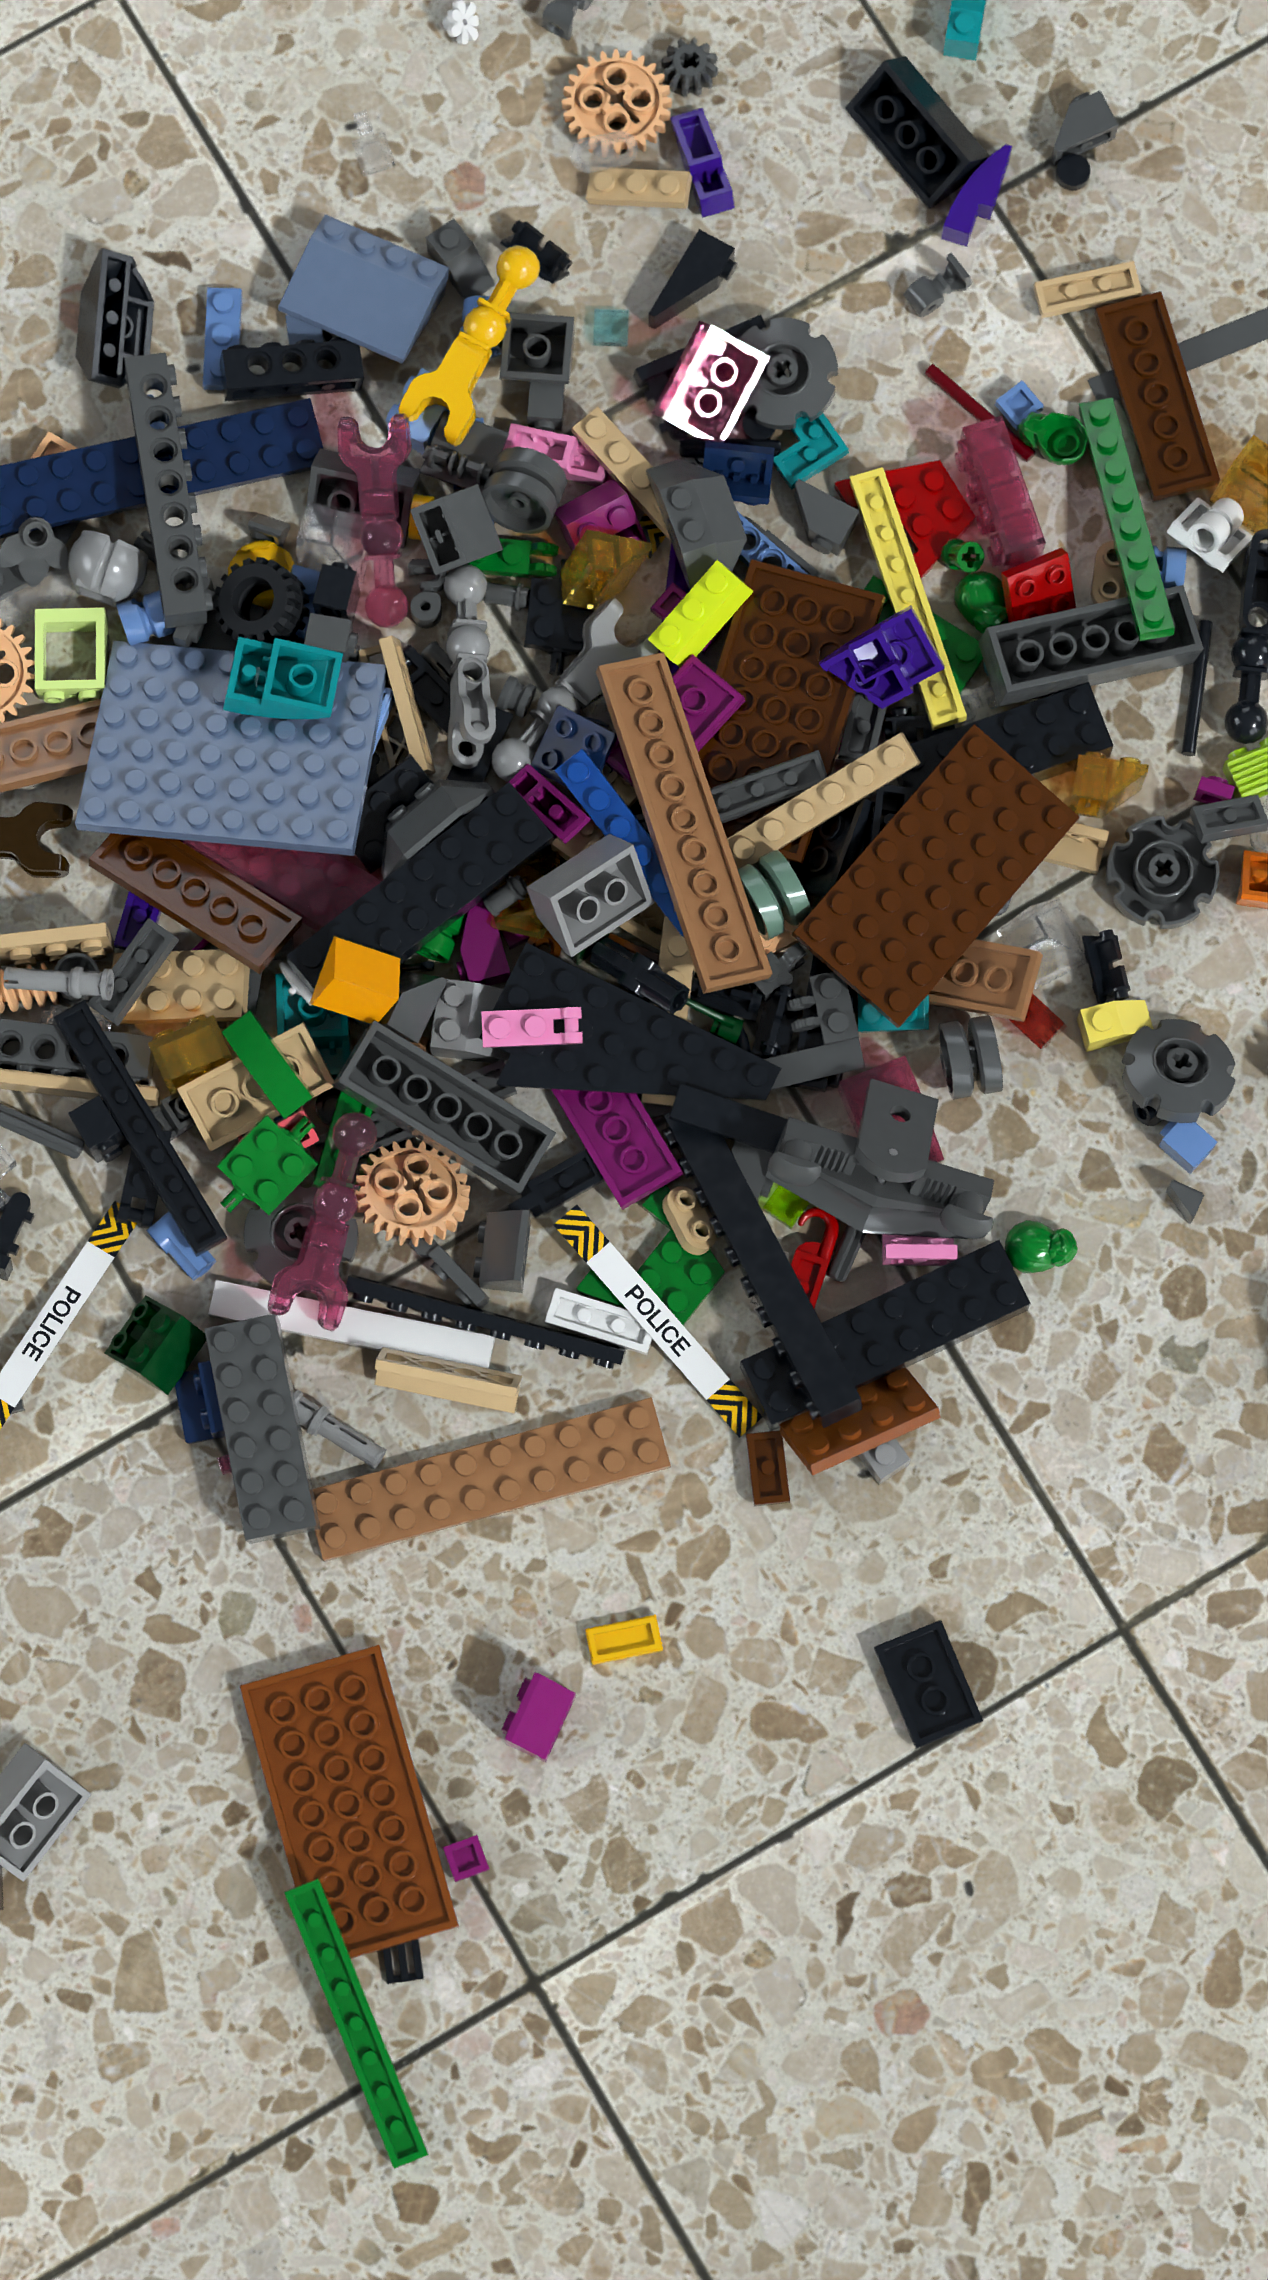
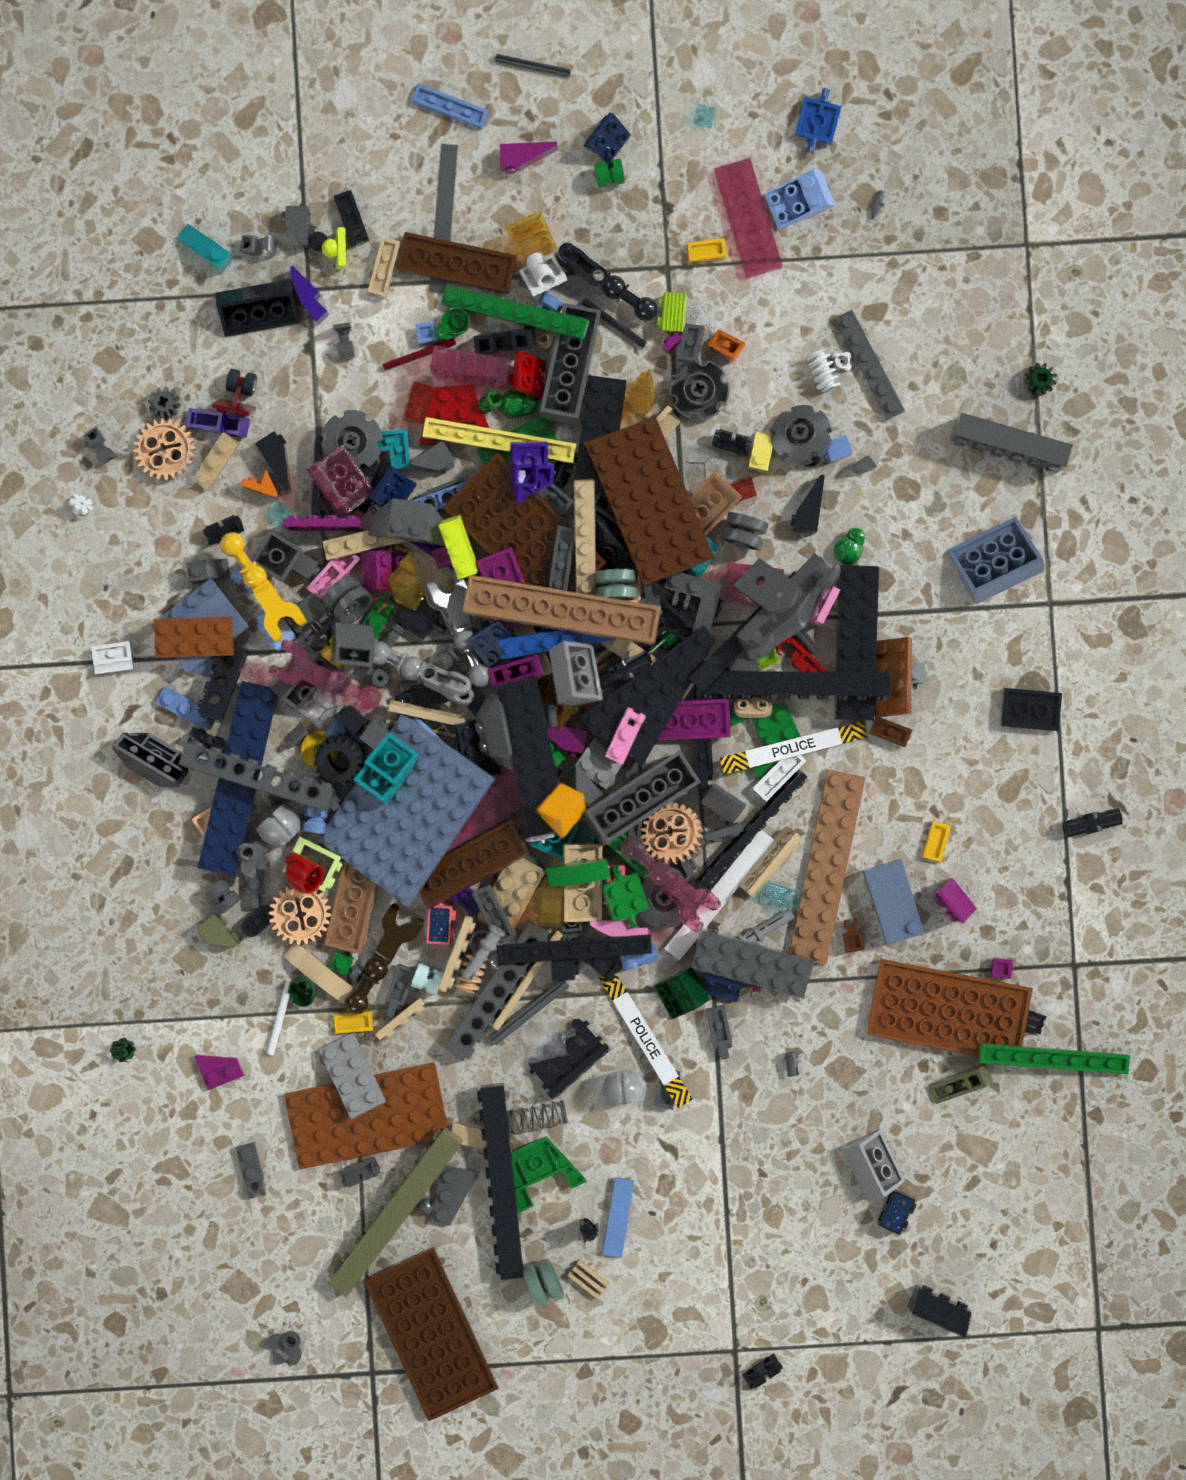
camera: 60 degrees left, 10 degrees up
none -> white plate [91,641,134,674]
none -> dark orange plate [154,616,234,658]
none -> black hinge [187,728,227,754]
none -> plate [212,369,257,418]
none -> dark grey leg [240,235,277,256]
none -> orange slope [240,470,280,500]
none -> magenta plate [282,515,364,531]
none -> red helmet [285,852,324,894]
none -> neon yellow tile [322,227,346,270]
none -> black plate [333,190,370,247]
none -> clear red hinge [402,381,434,425]
none -> dark blue brick [427,905,456,945]
none -> black arch [473,328,537,356]
none -> bright pink slope [590,919,648,937]
none -> dark grey bracket [679,849,696,878]
none -> dark grey hinge [705,1005,732,1060]
none -> clear light blue piece [763,880,801,909]
none -> dark grey pin [783,1052,799,1077]
none -> black slope [790,475,825,534]
none -> reddish brown plate [842,918,865,953]
none -> sand blue brick [862,859,925,945]
none -> olive slope [928,1064,993,1104]
none -> sand blue slope [947,517,1044,604]
none -> black piece [1062,808,1123,838]

